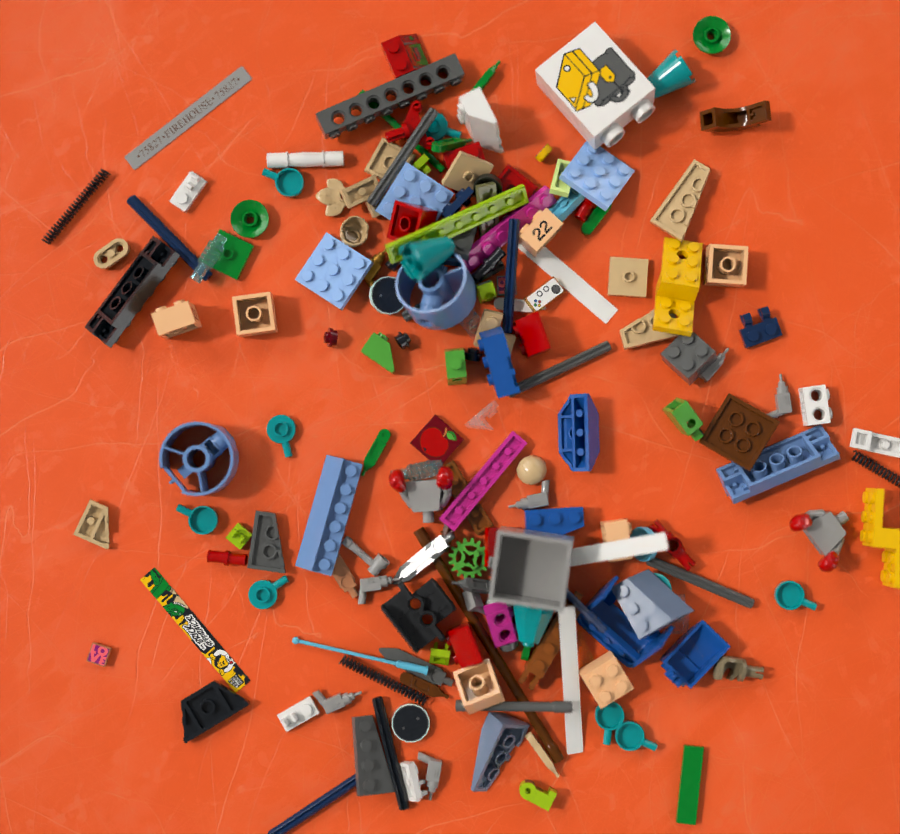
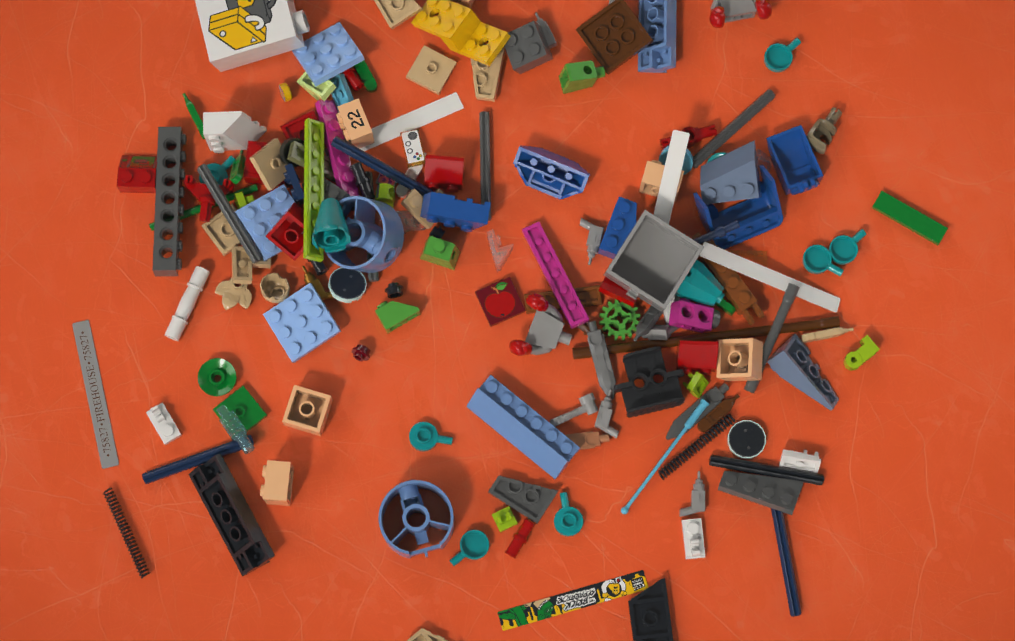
camera: 65 degrees left, 10 degrees down
tan plate [93,238,130,269] -> none
teal piece [262,168,304,198] -> none
green piece [361,429,391,477] -> none
clear light blue hinge [390,460,443,481] -> none
light grey piece [417,752,442,800] -> none
tan hair [516,455,547,485] -> none
light nougat brick [579,651,634,709] -> none

